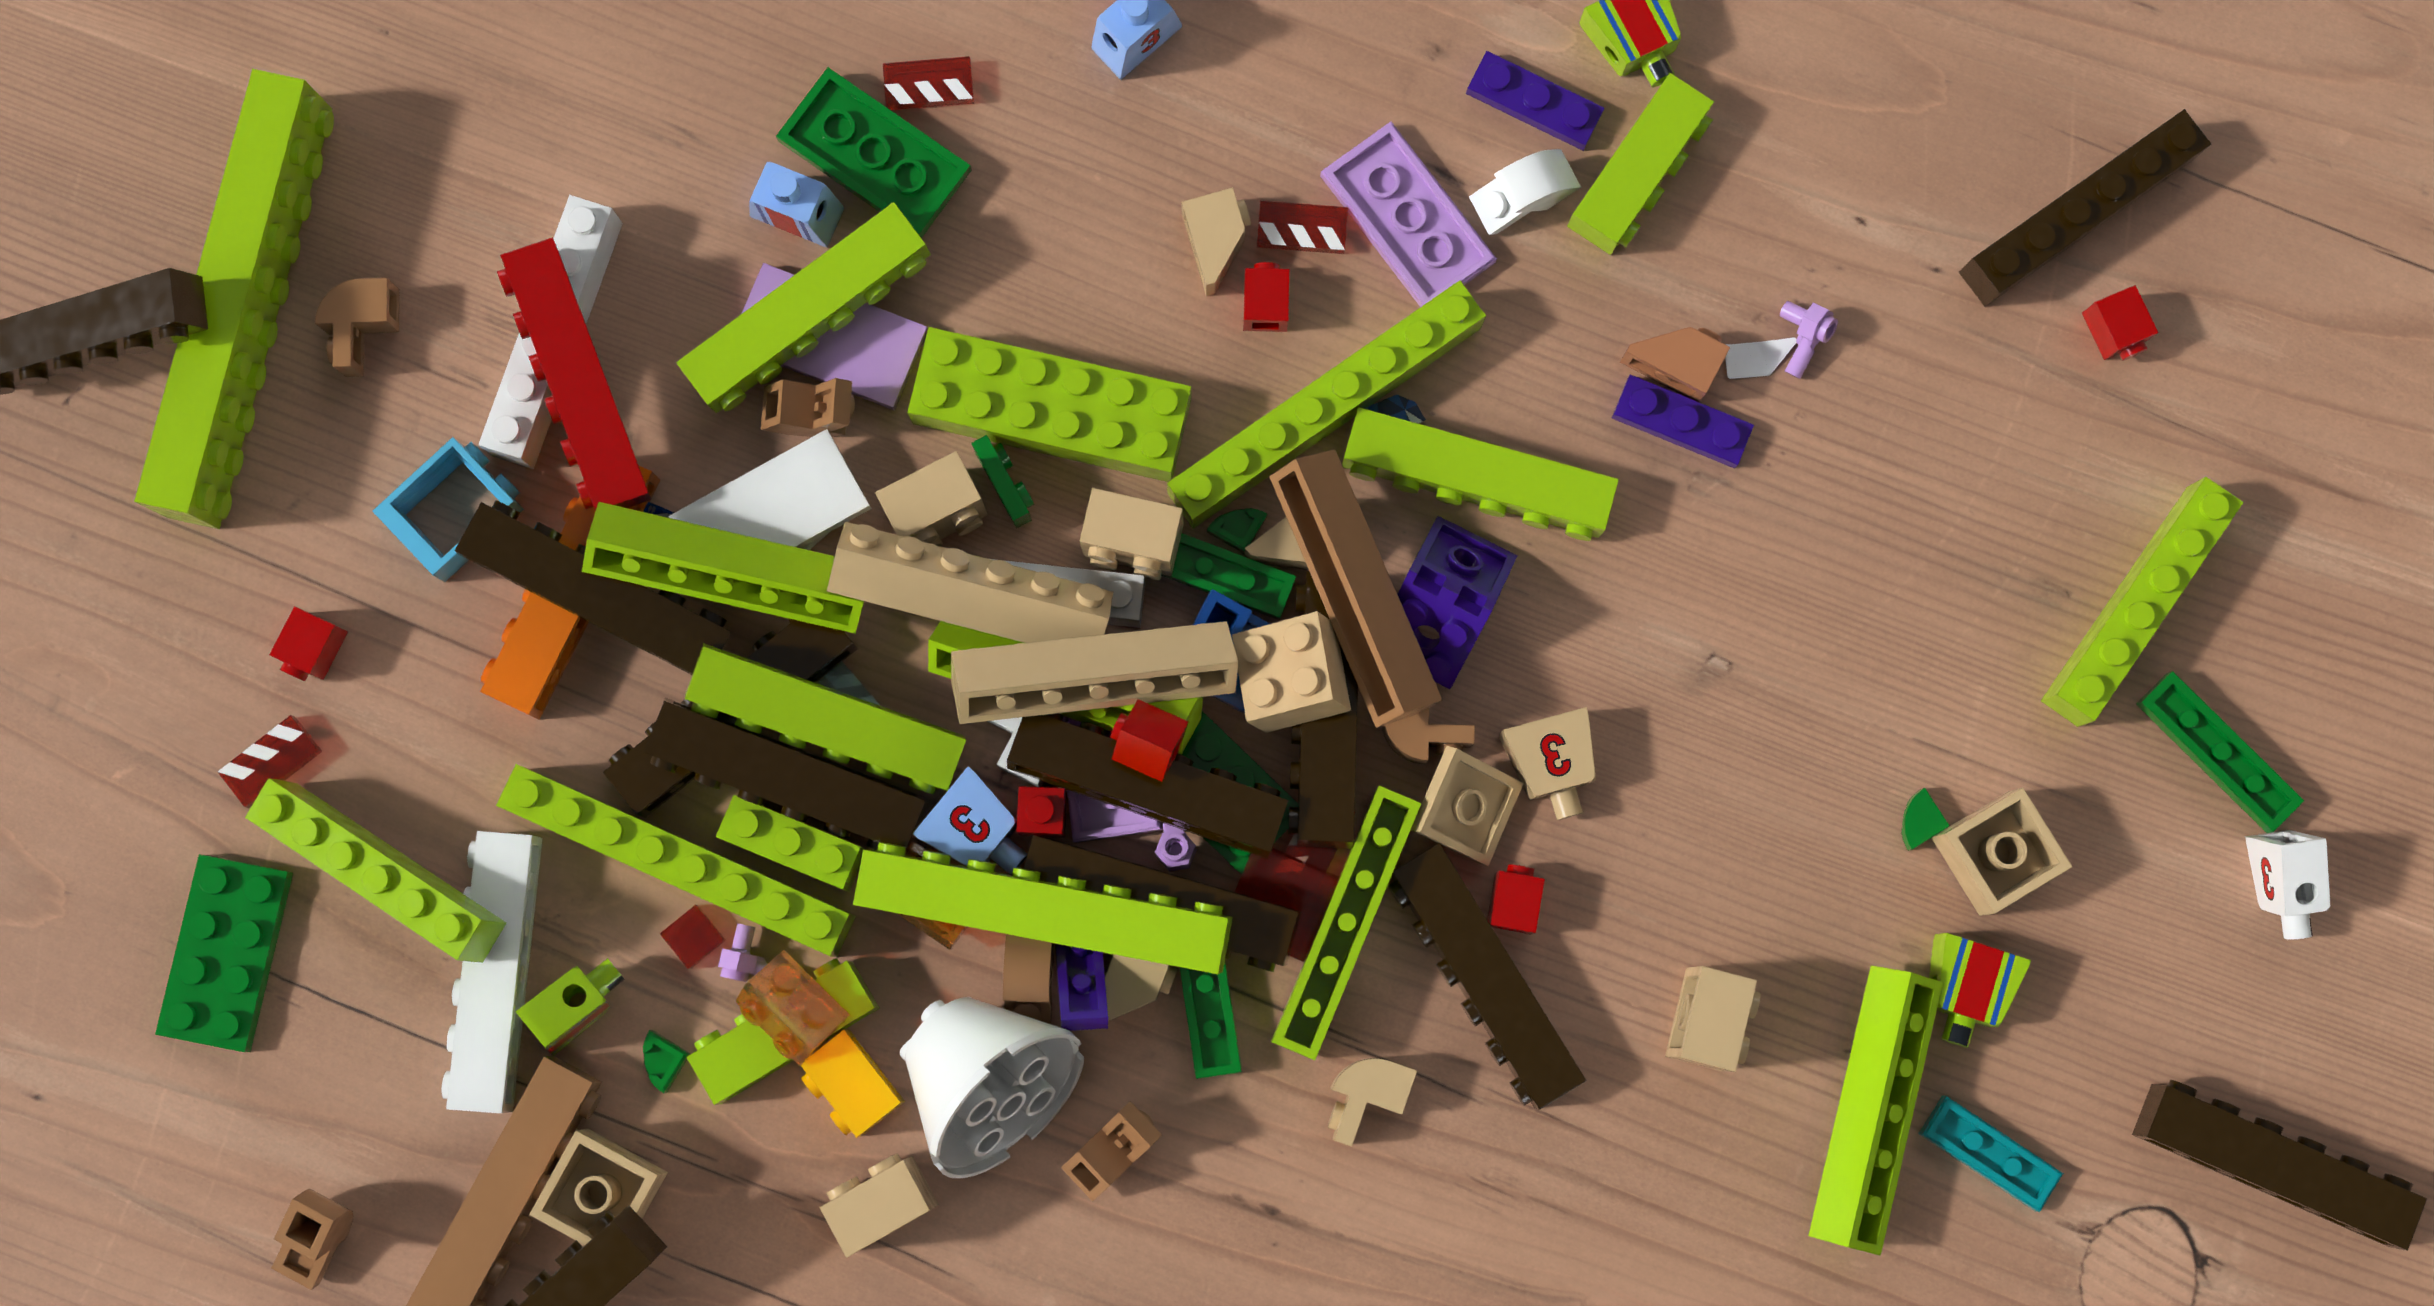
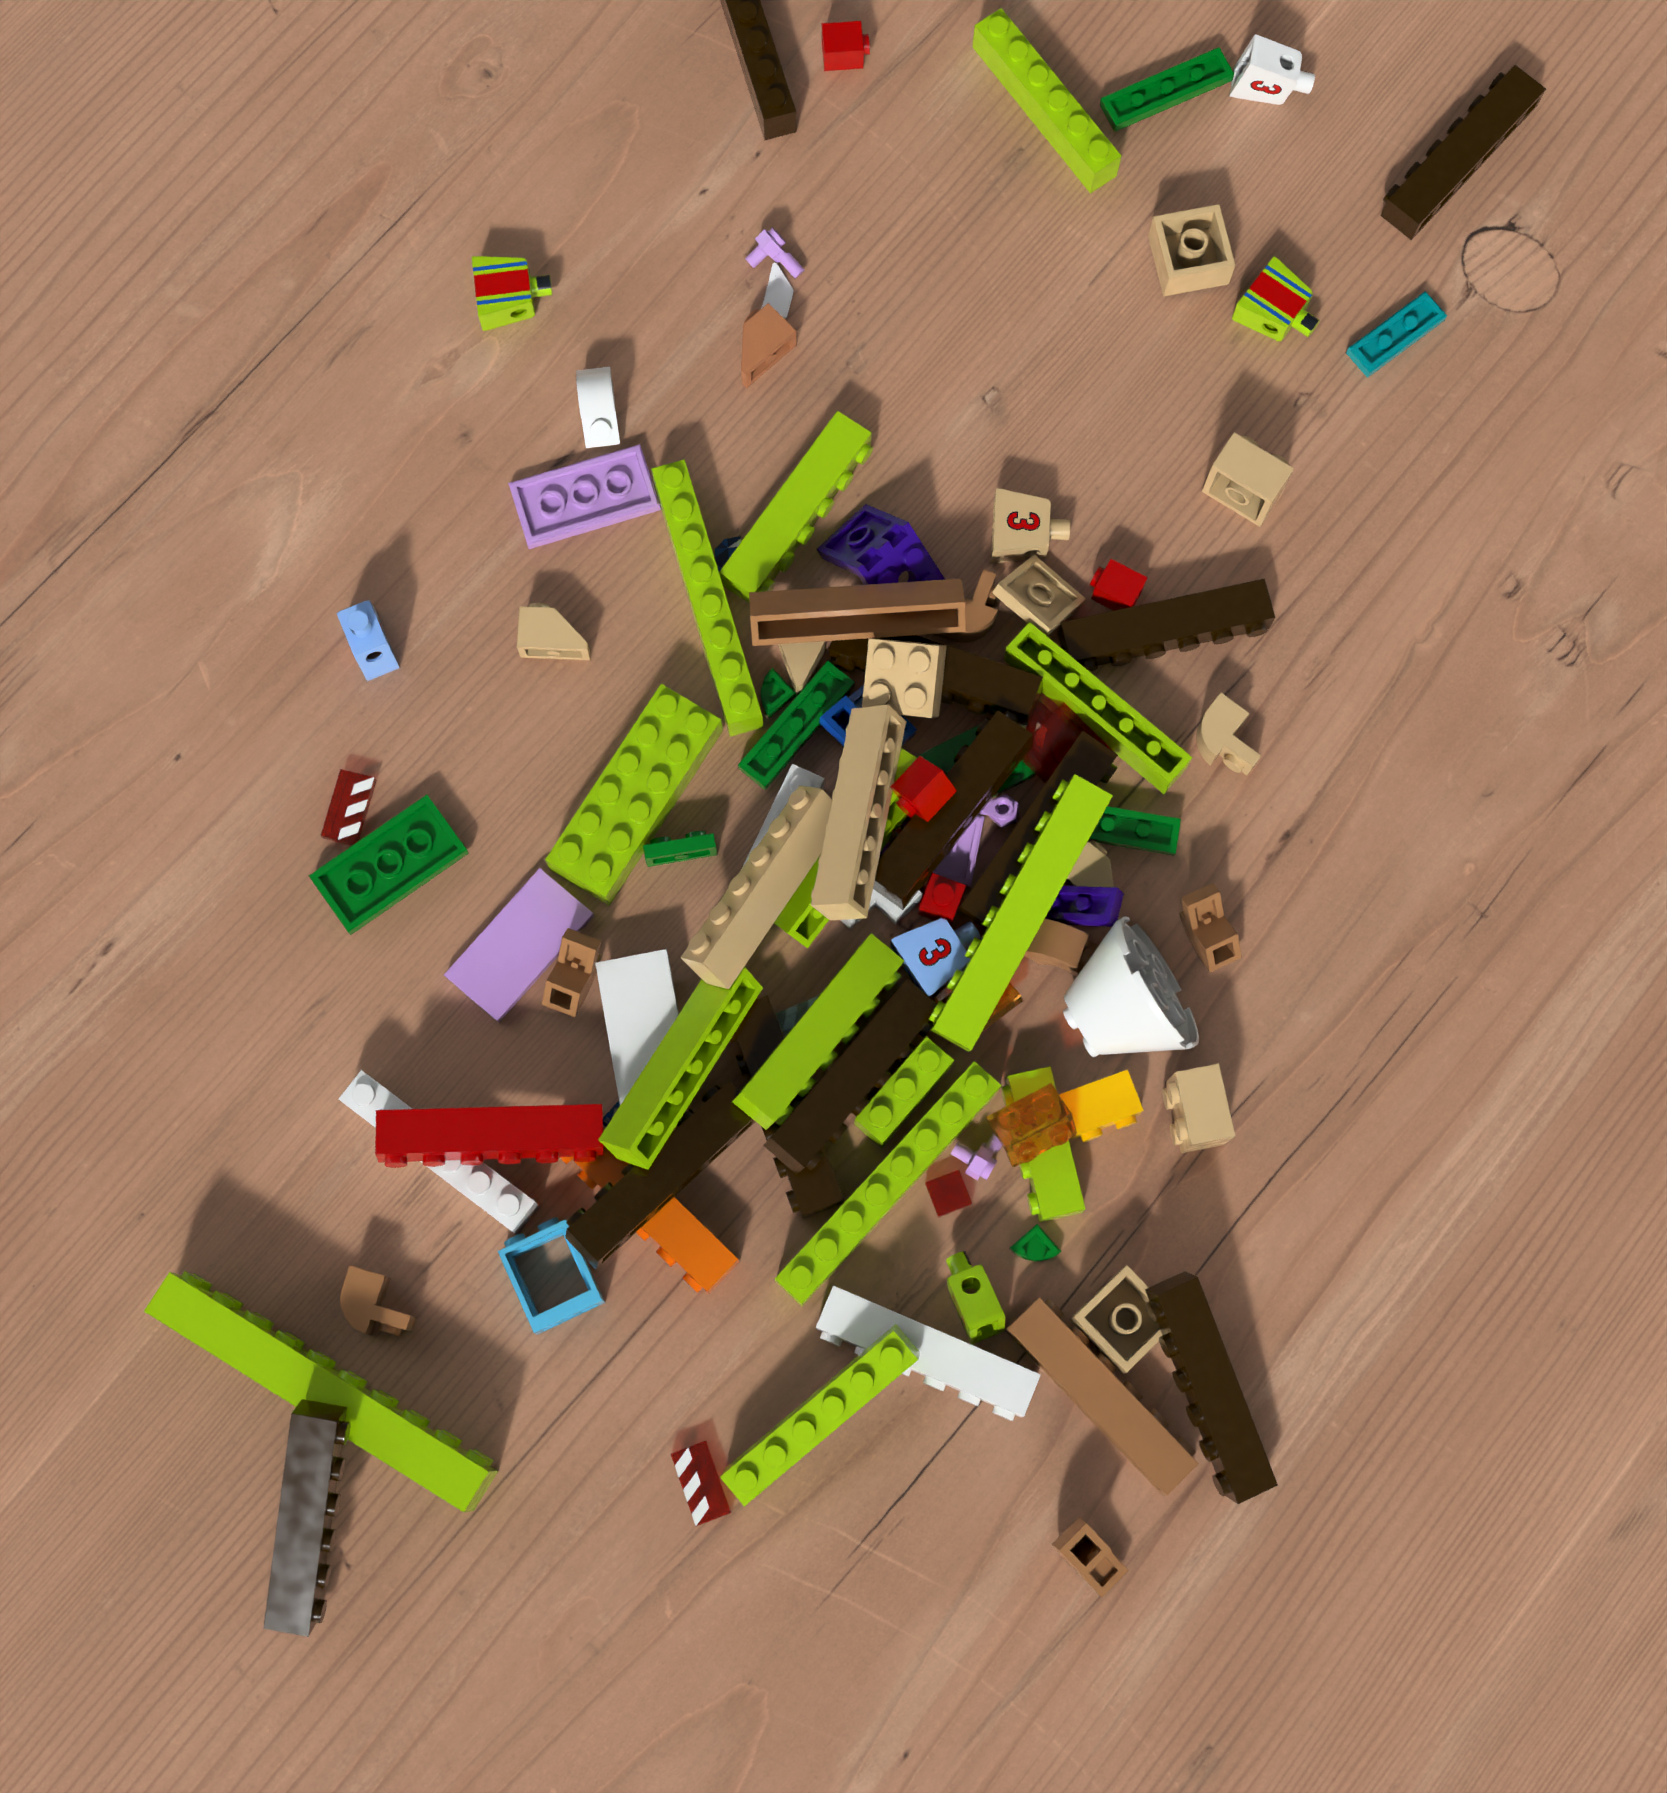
camera: 70 degrees left, 5 degrees down
green plate [155,854,293,1052] -> none
red brick [269,606,348,681] -> none
lime brick [676,202,931,413] -> none
light blue torso [749,161,844,248] -> none
tan brick [875,451,988,546] -> none
tan brick [1079,488,1184,580] -> none
red brick [1243,262,1290,332] -> none
clear red tile [1257,201,1348,254] -> none
dark purple plate [1466,51,1604,151] -> none
lime brick [1567,73,1714,255] -> none
dark purple plate [1611,374,1754,469] -> none
lime brick [1808,966,1943,1256] -> none
green tile [1901,788,1949,851] -> none

